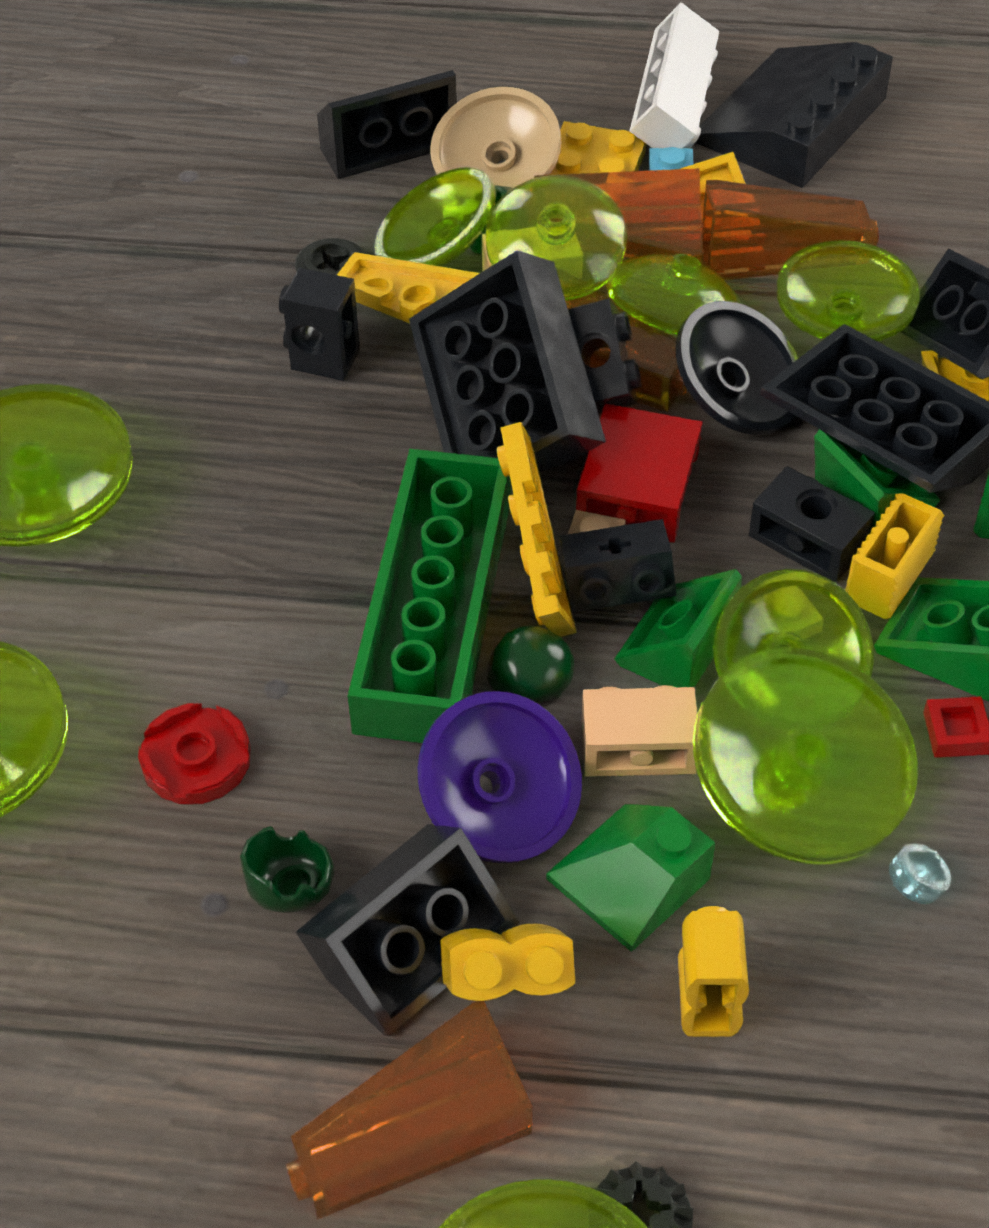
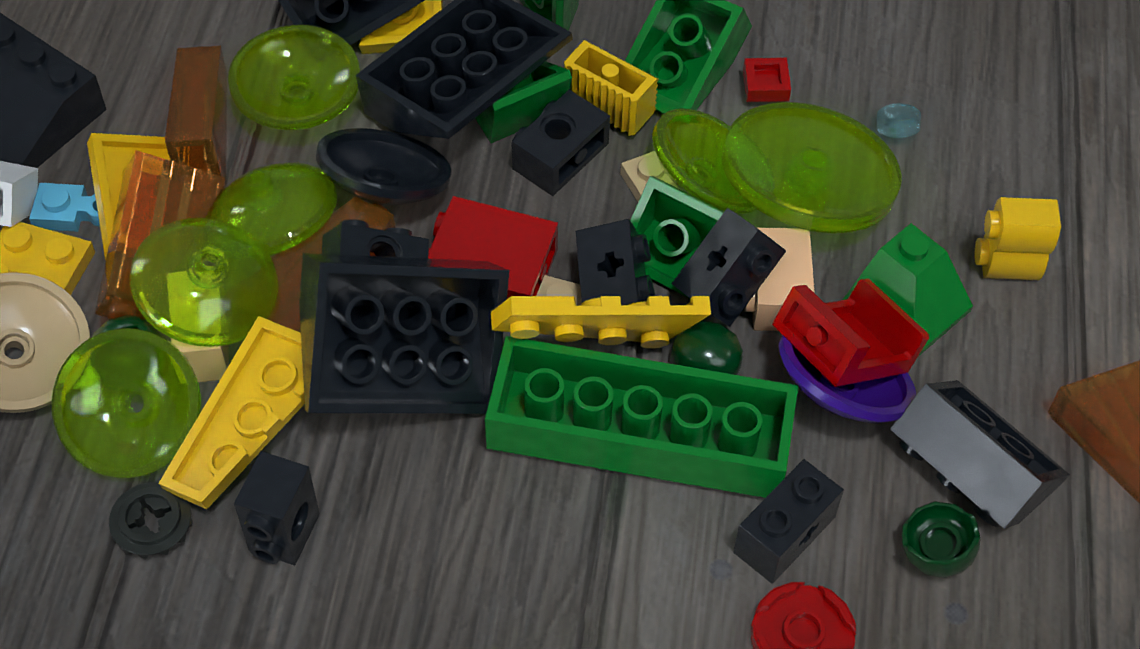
camera: 90 degrees left, 5 degrees up
yellow brick [440,924,575,1001] -> none
none -> black brick [671,208,786,327]
none -> black brick [733,459,844,584]
none -> red panel [772,278,929,387]

